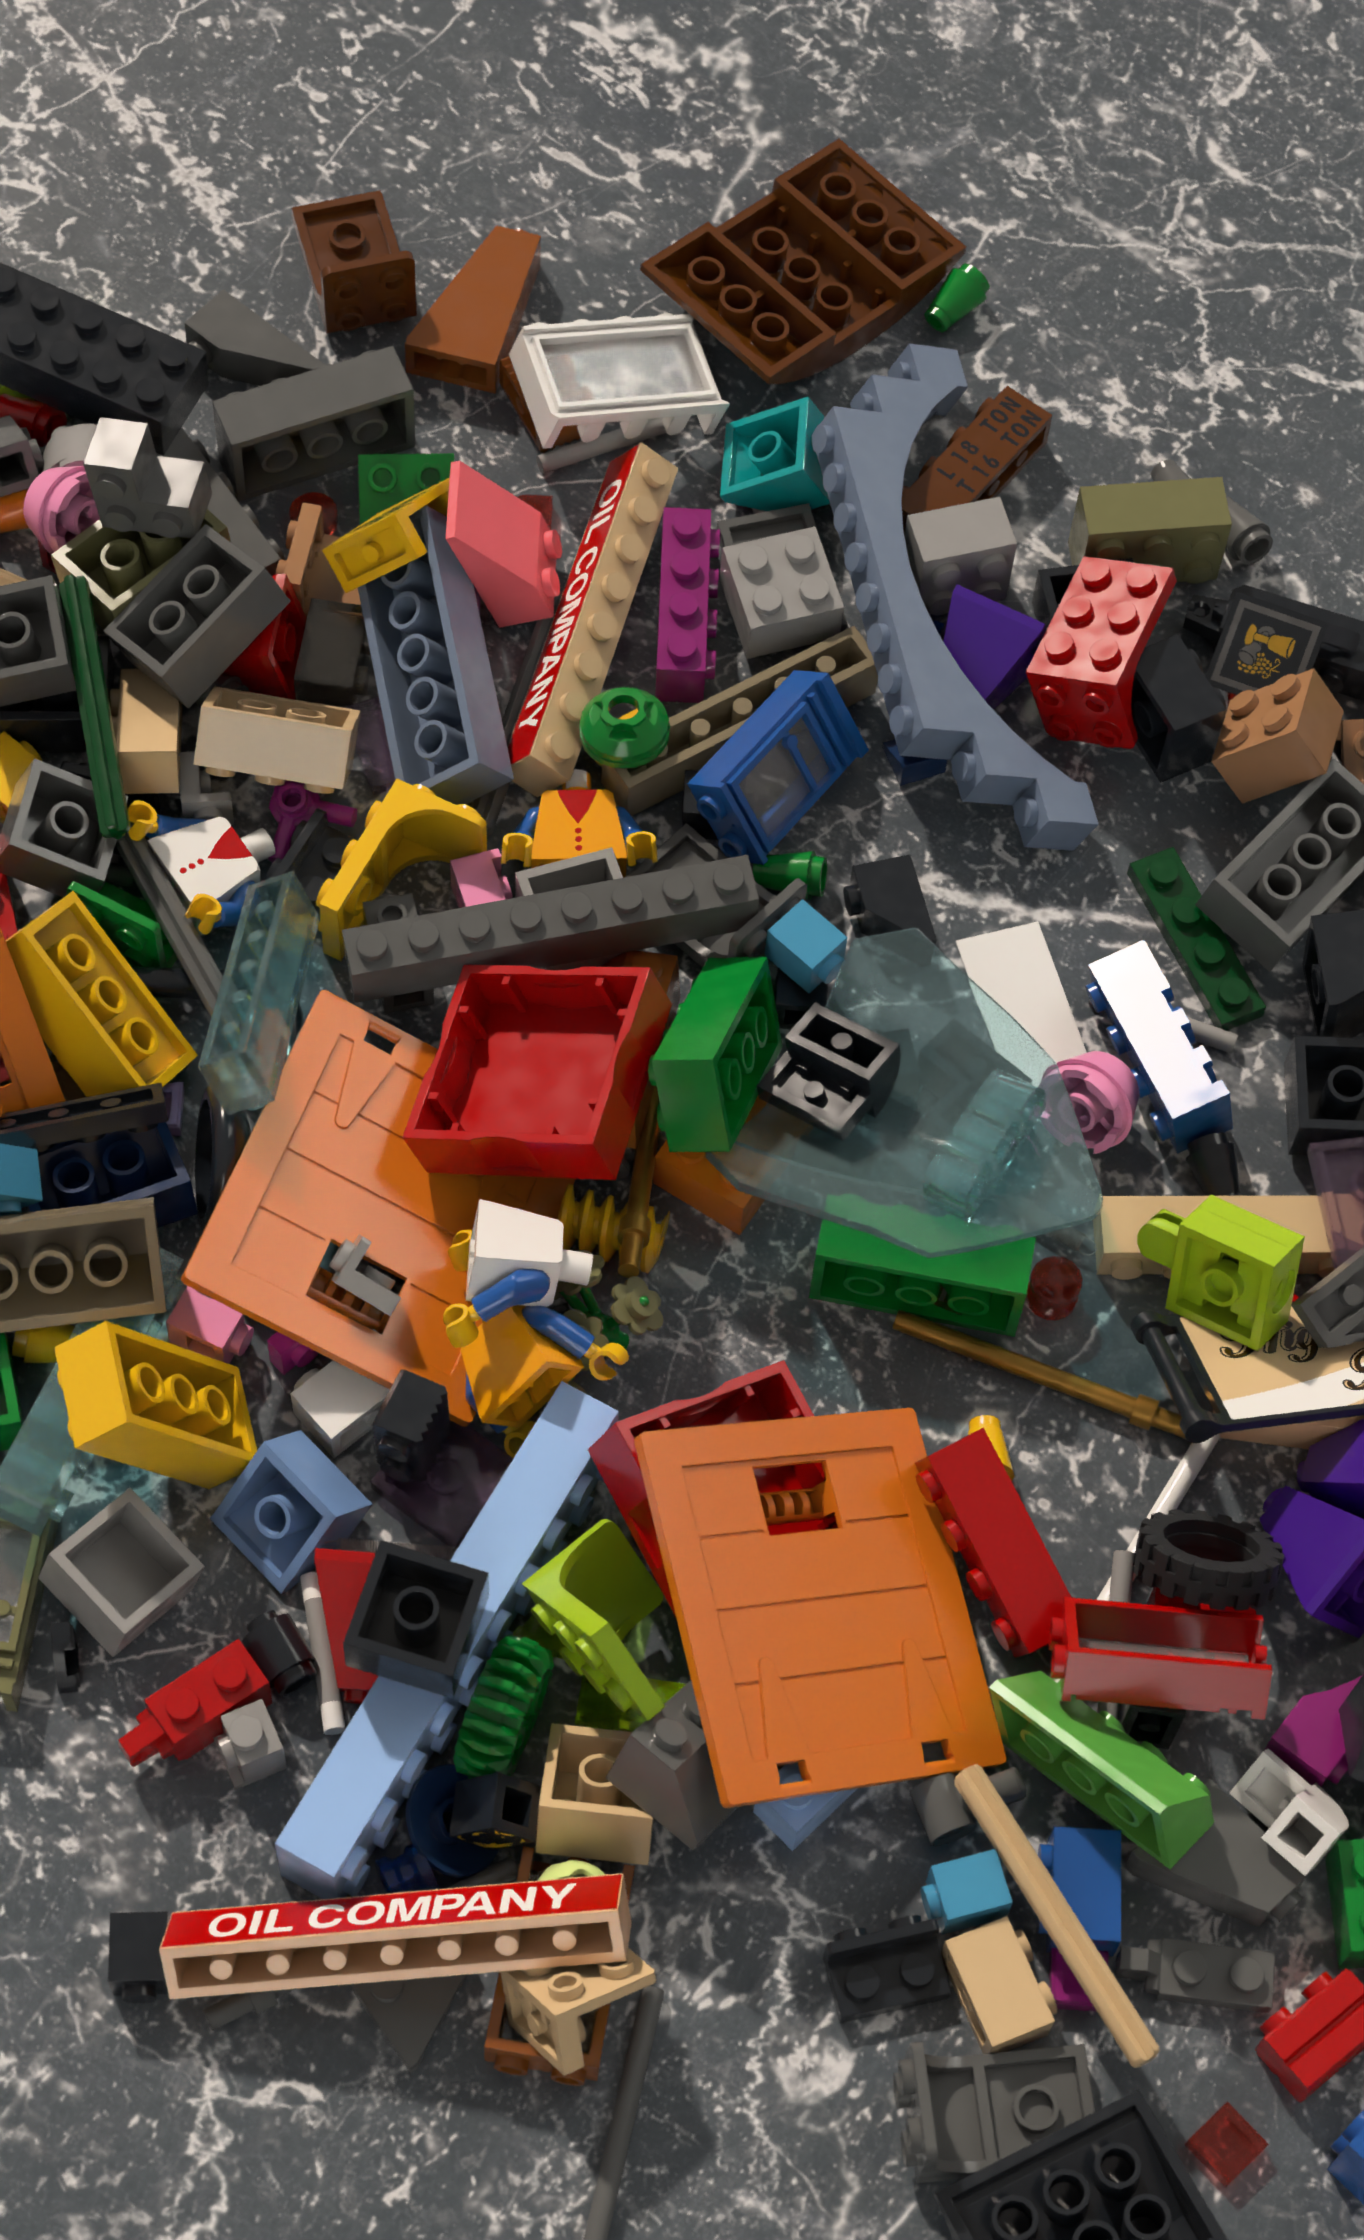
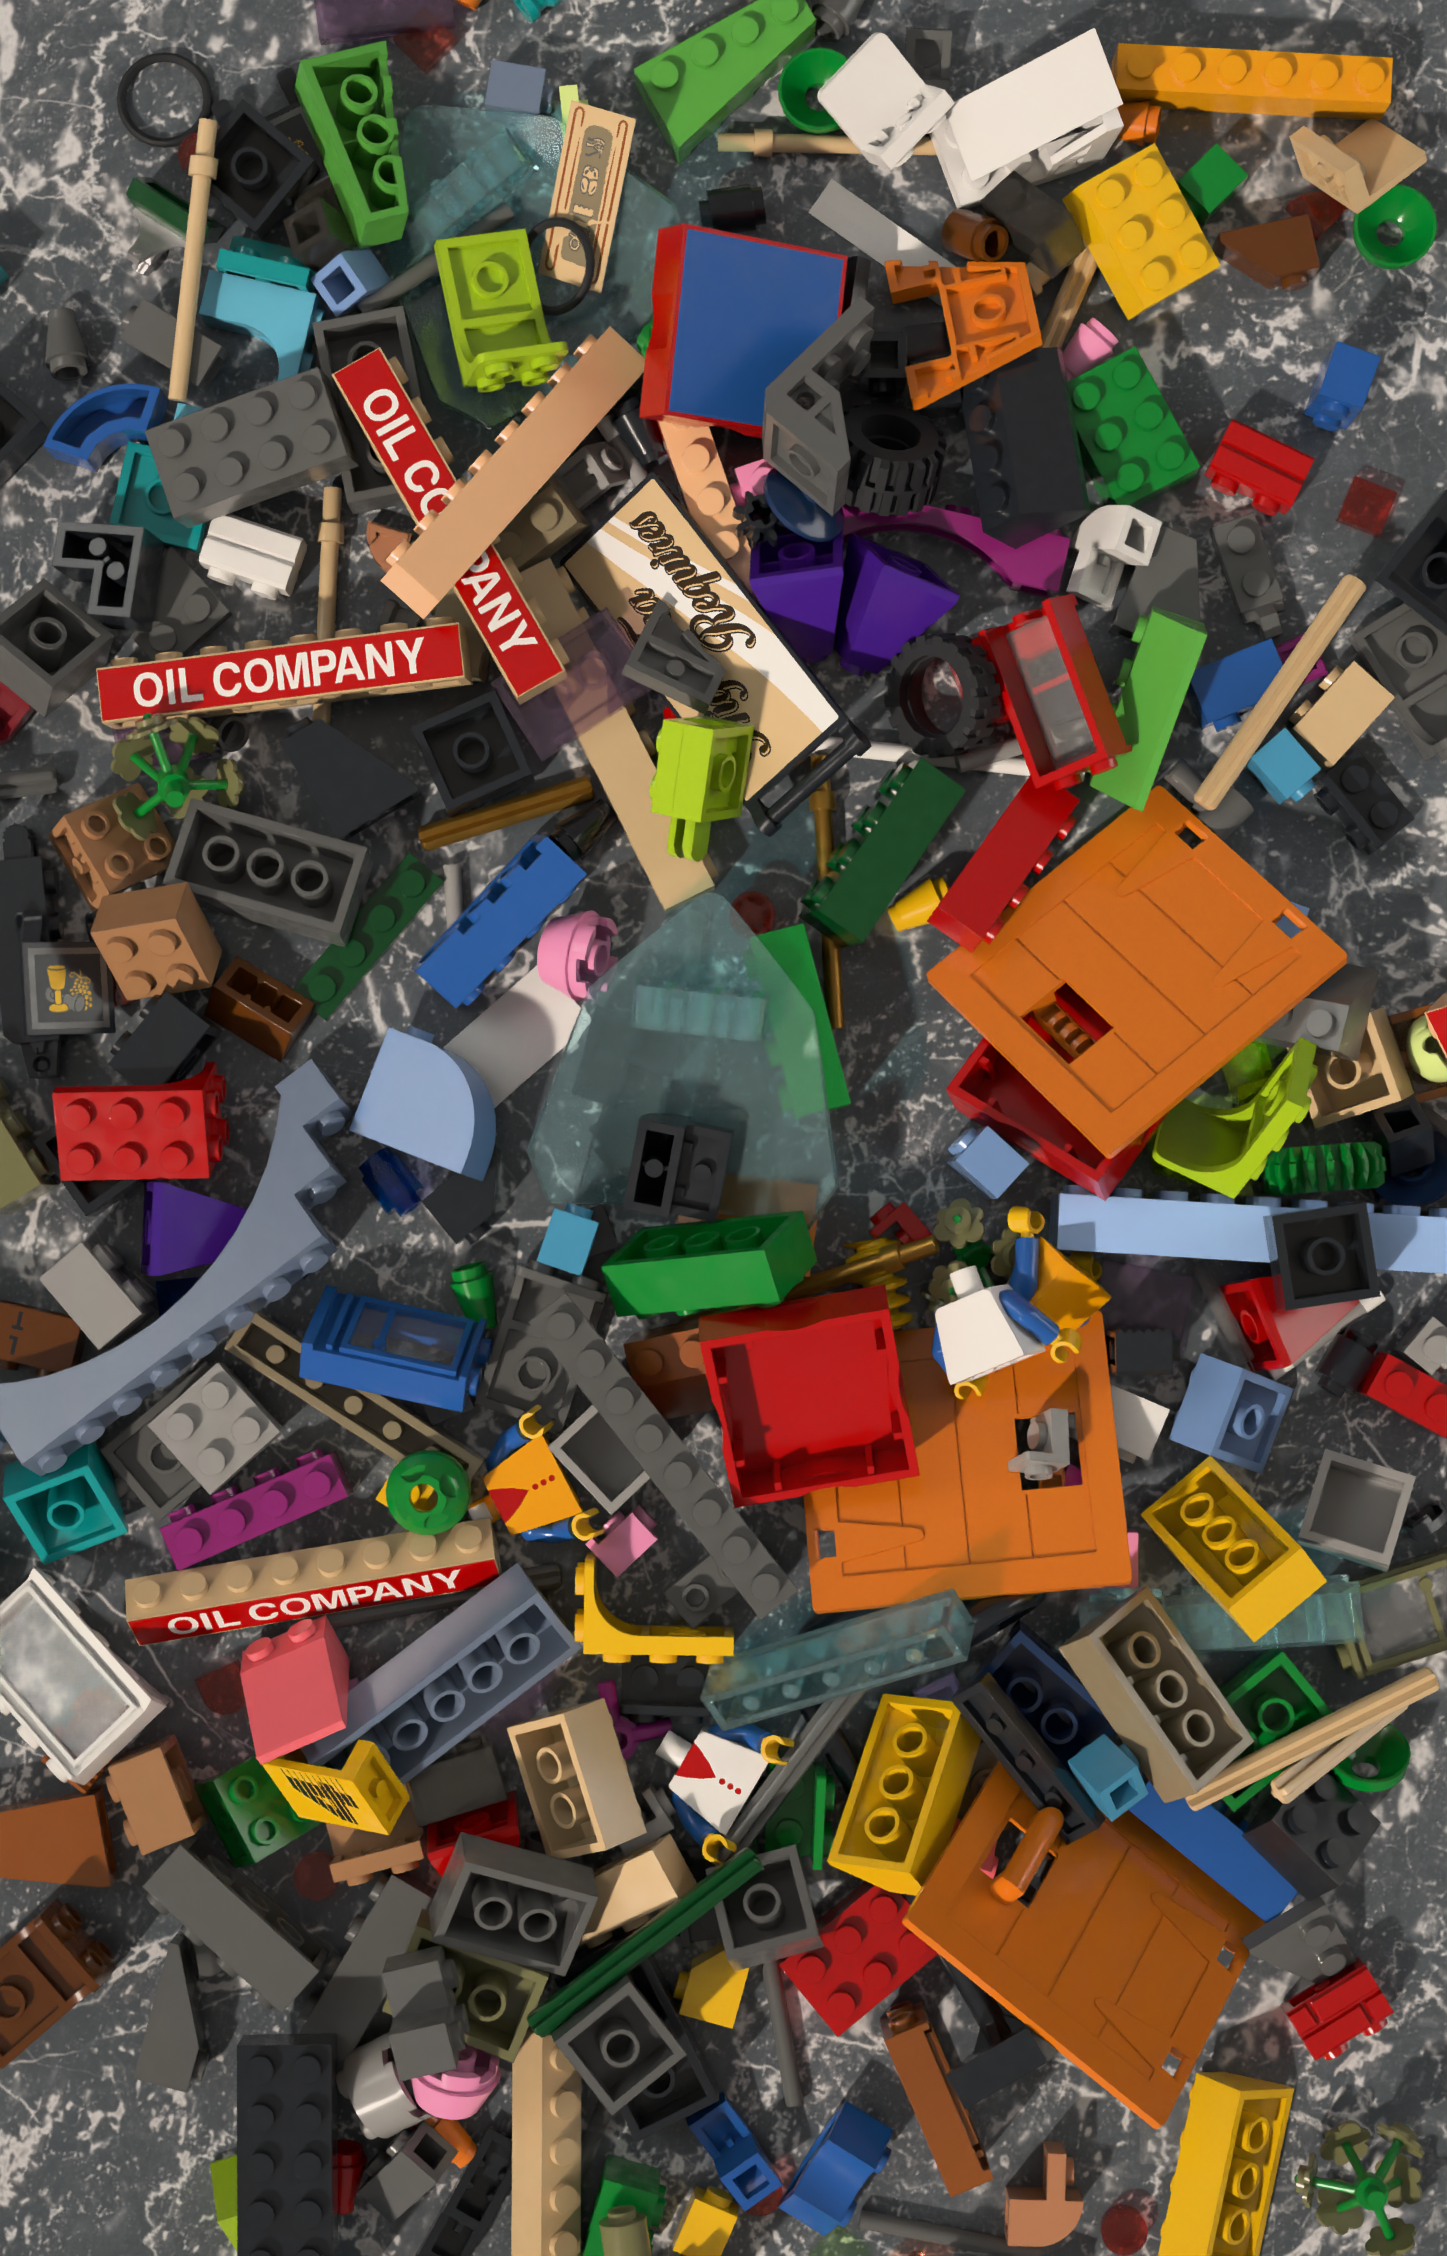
camera: 115 degrees left, 25 degrees up
none -> medium nougat brick [106,1733,208,1856]
none -> reddish brown brick [204,956,315,1062]
none -> medium blue brick [349,1025,496,1182]
none -> clear blue brick [359,1147,425,1217]
none -> pearl gold axle [418,776,595,851]
none -> dark green brick [798,757,966,948]
none -> red bracket [868,1201,940,1245]
none -> medium blue brick [947,1125,1029,1200]

